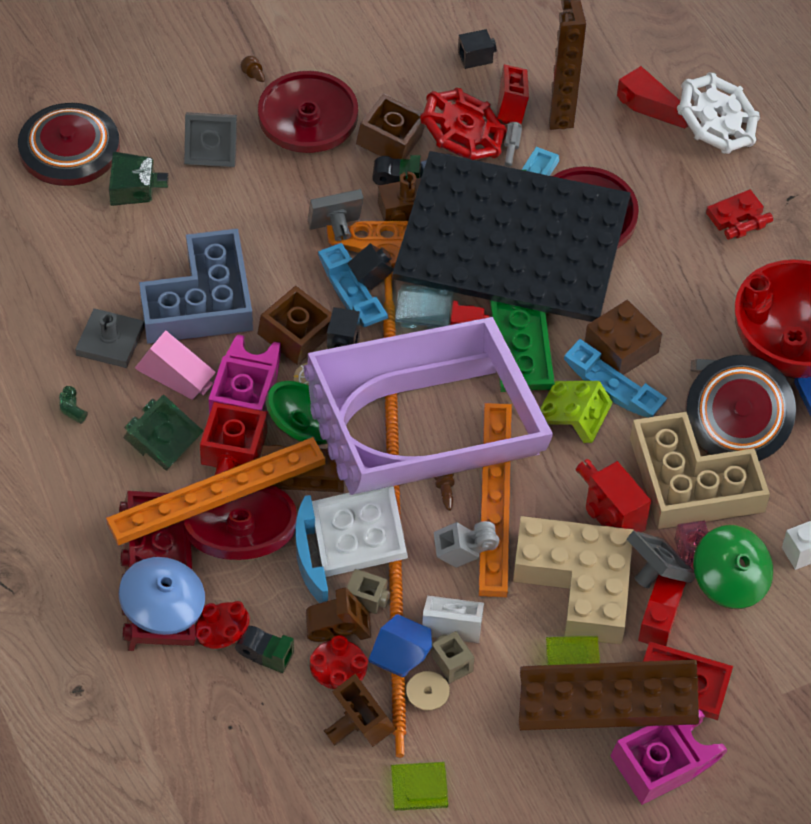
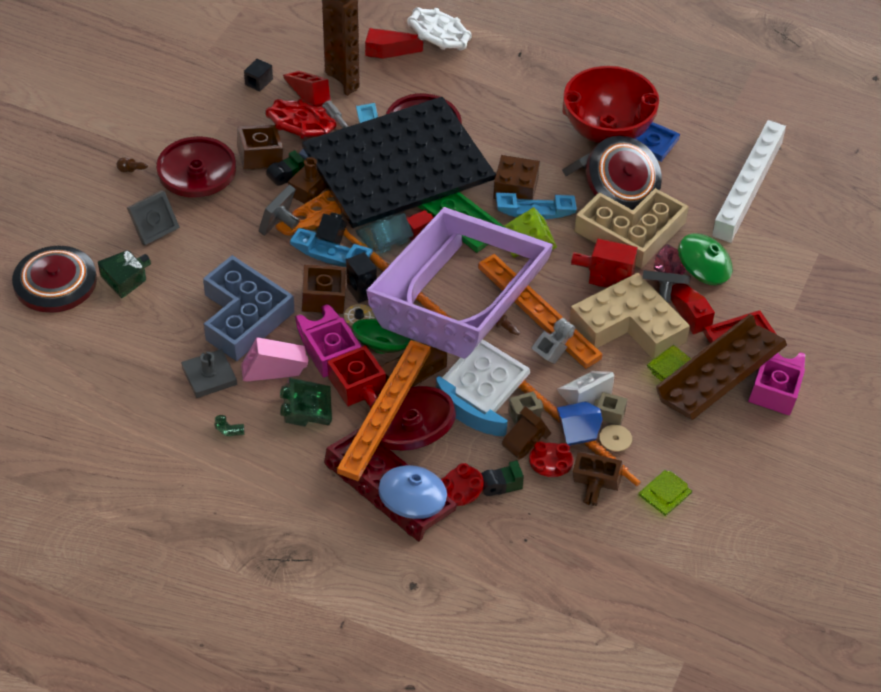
camera: 40 degrees left, 5 degrees down
red plate [706,189,773,240] -> none

